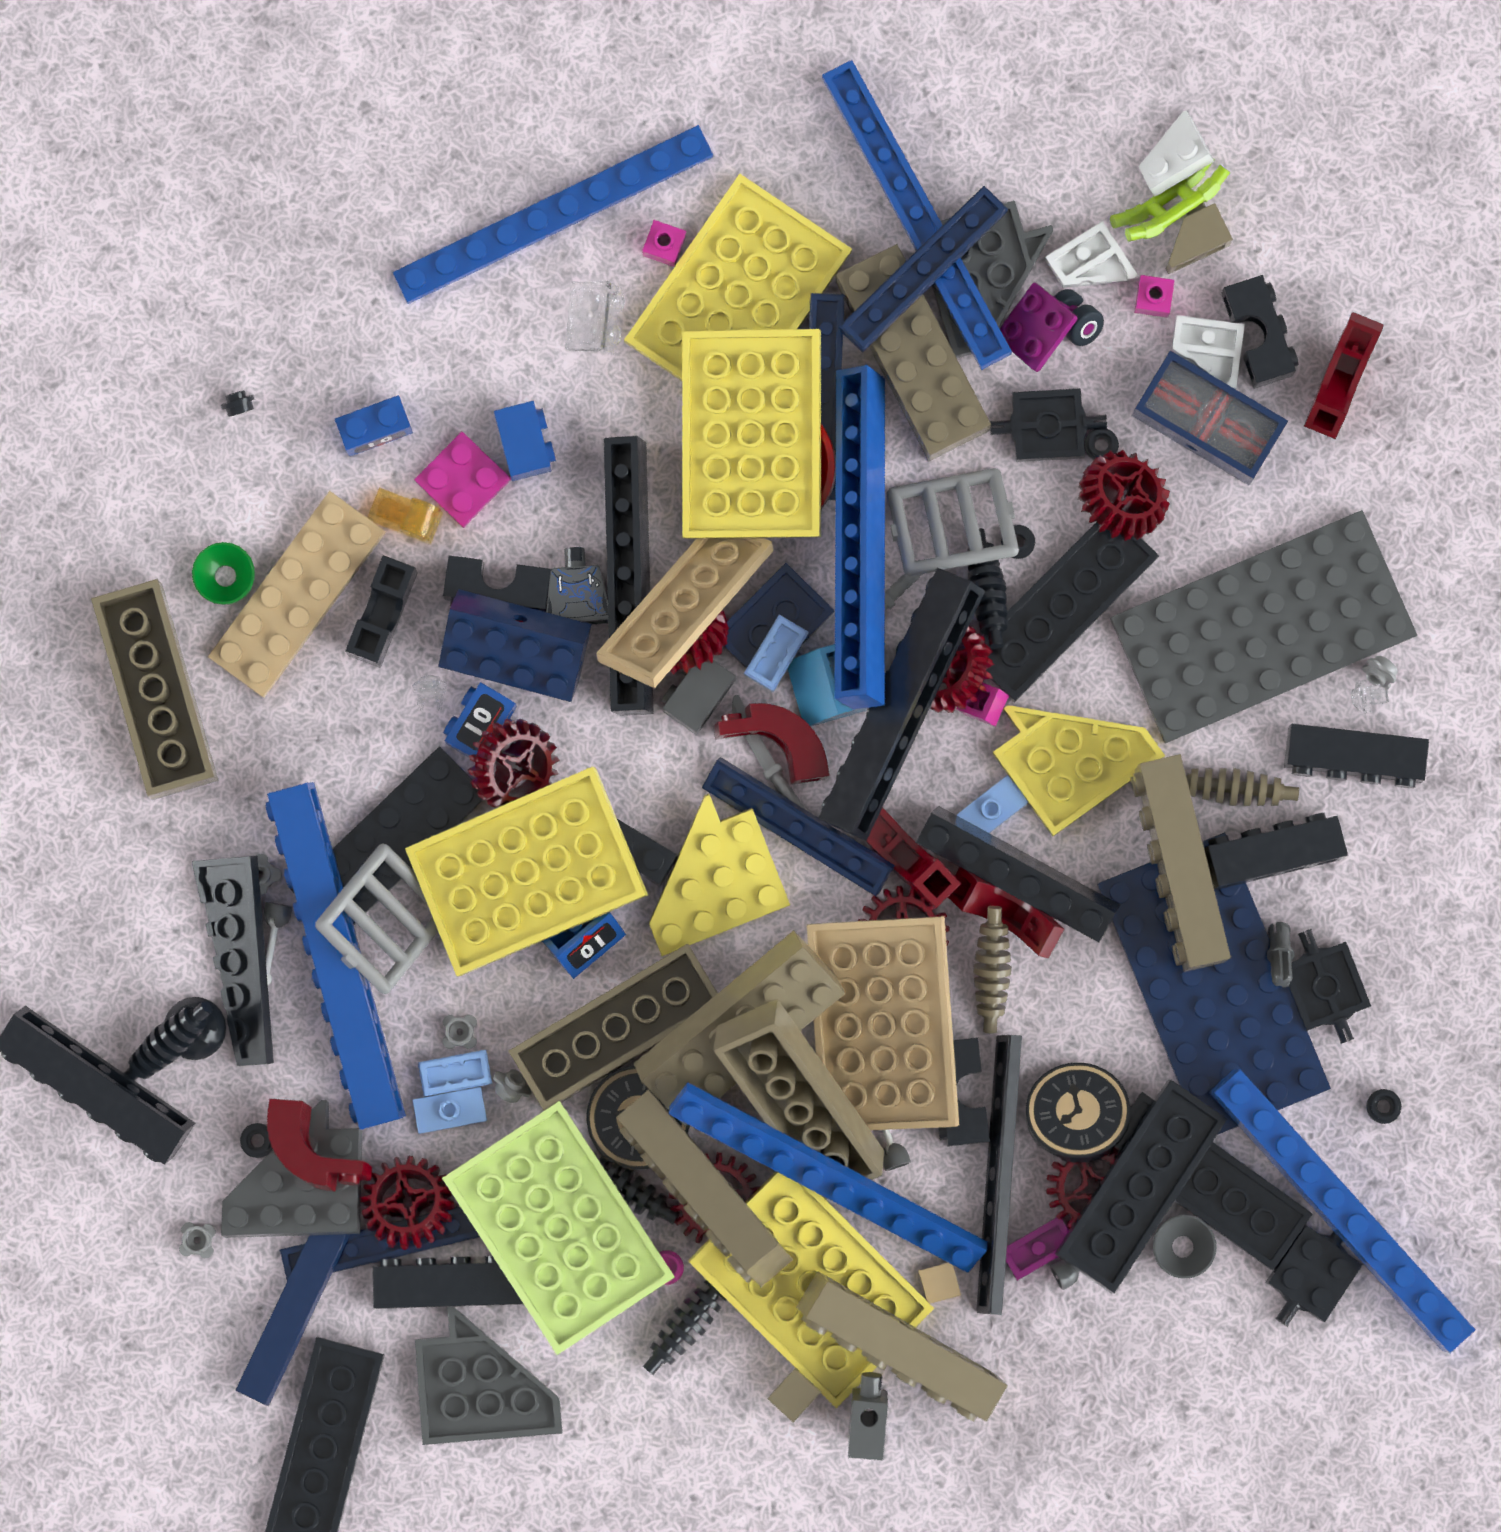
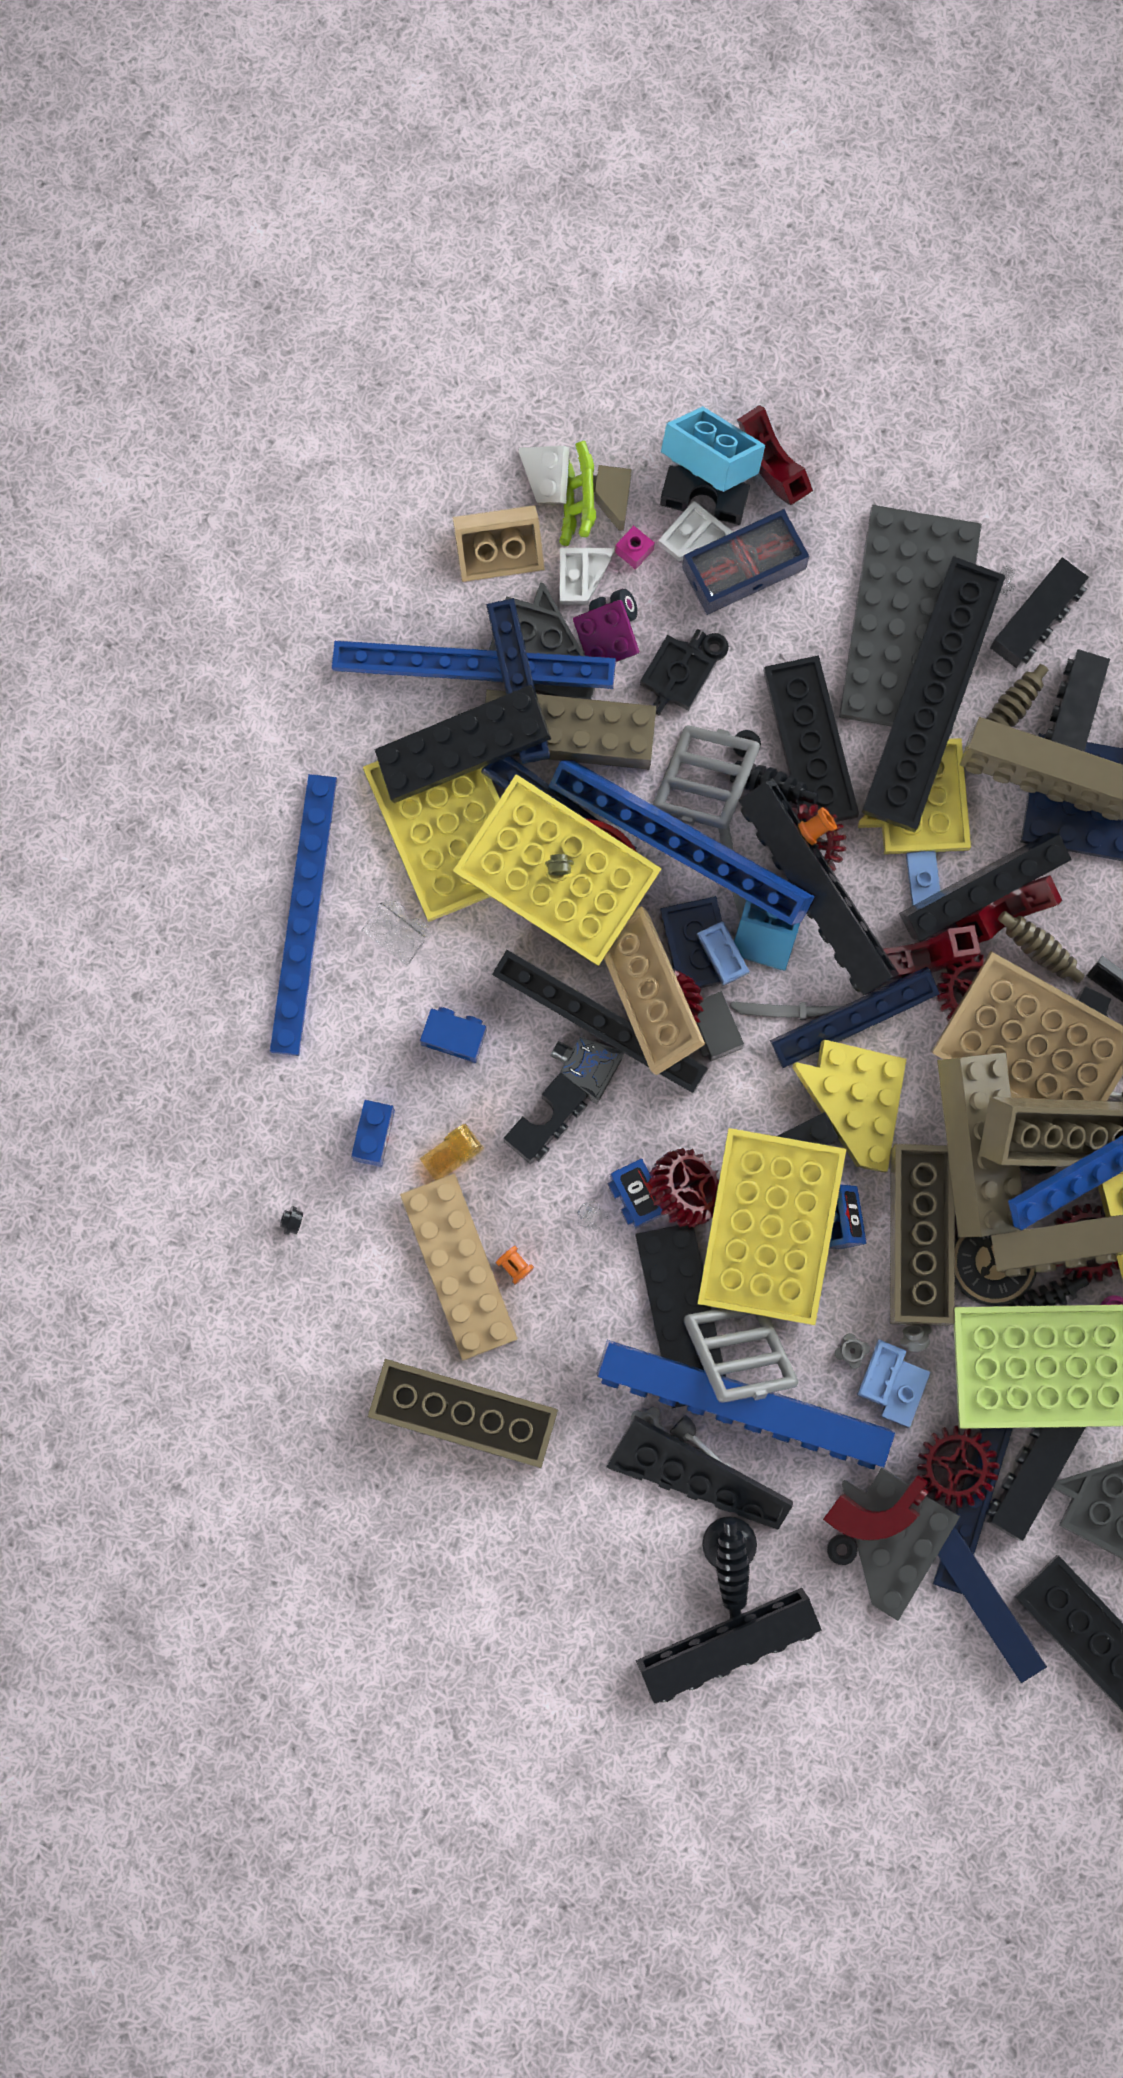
camera: 60 degrees left, 5 degrees down
light grey plate [179,1222,216,1258] -> none
green piece [192,542,255,605] -> none
black arch [345,555,418,668] -> none
dark pink plate [414,431,511,528] -> none
dark blue brick [438,589,592,702] -> none
dark pink plate [642,220,686,267] -> none
dark red arch [713,703,830,785] -> none
dark pink plate [956,683,1009,727] -> none
dark red gear [1078,450,1170,541] -> none
light grey plate [1362,656,1398,690] -> none
none -> black plate [374,685,551,803]
none -> tan slope [452,505,545,582]
none -> orange bush [495,1245,534,1285]
none -> olive plate [545,854,574,876]
none -> medium azure brick [661,406,765,492]
none -> orange bush [798,808,837,845]
none -> black plate [861,556,1006,833]

